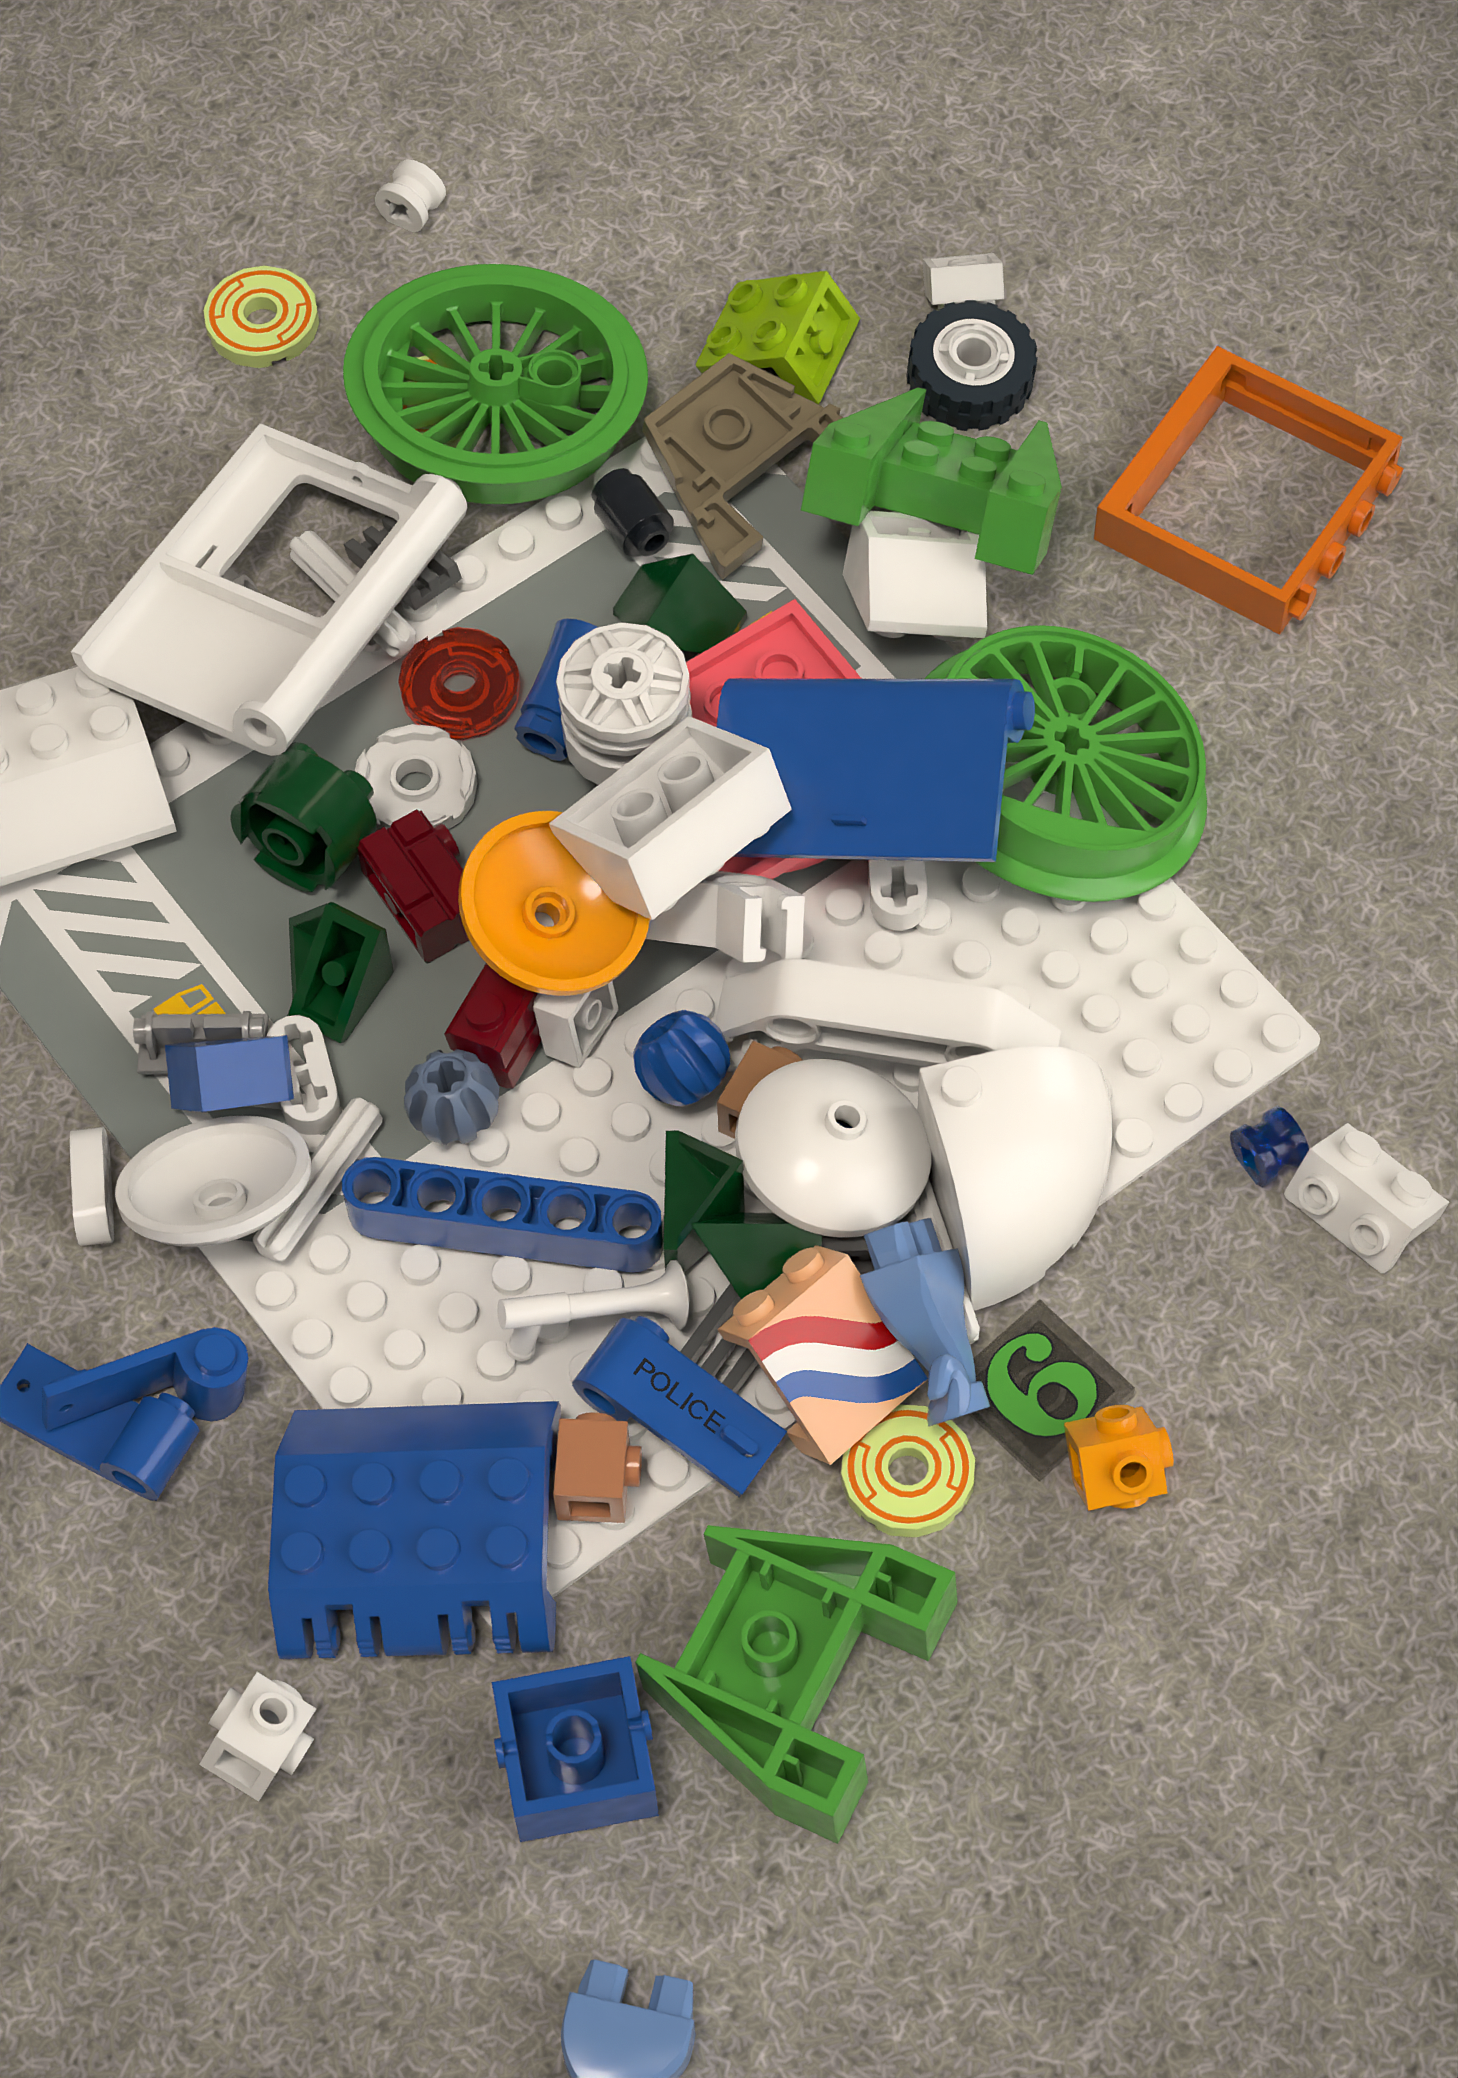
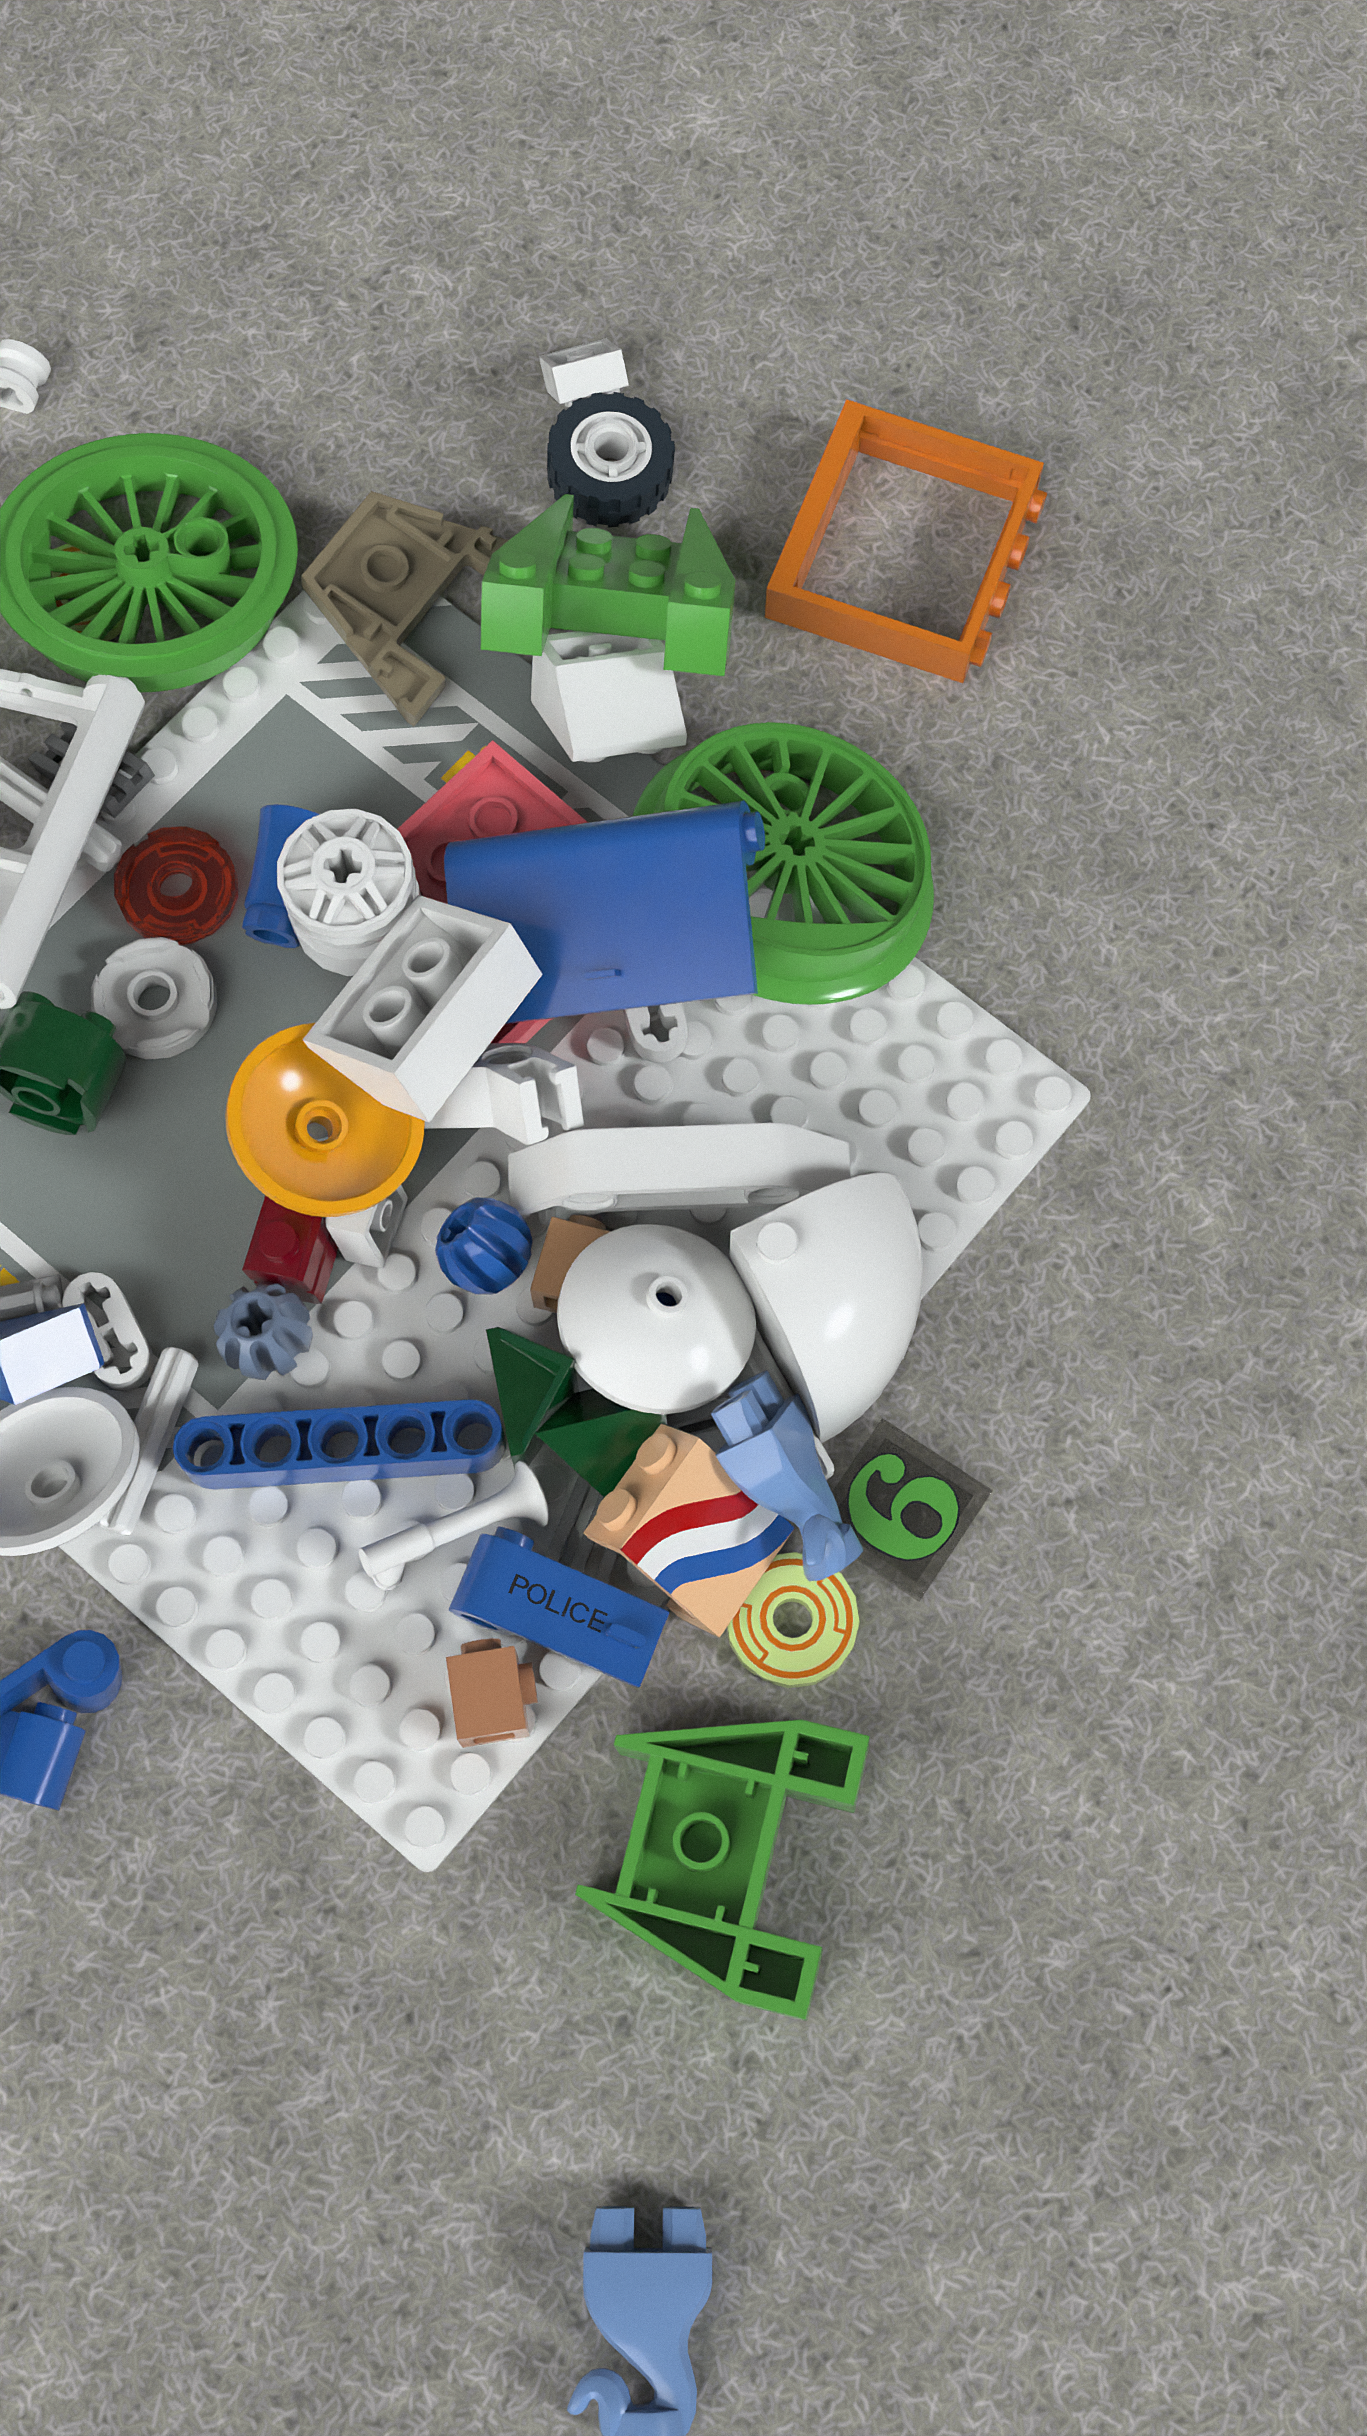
camera: 15 degrees left, 10 degrees up
white brick [199,1672,316,1801] -> none
blue slope [268,1401,561,1659] -> none
dark green slope [287,902,394,1043] -> none
dark red brick [358,809,469,963] -> none
blue brick [491,1656,659,1842] -> none
black brick [591,468,674,557] -> none
dark green slope [613,553,747,654] -> none
lime bracket [696,270,860,404] -> none
light orange brick [1064,1405,1174,1511] -> none
clear blue wheel [1230,1105,1309,1187] -> none
white bracket [1284,1123,1449,1273] -> none

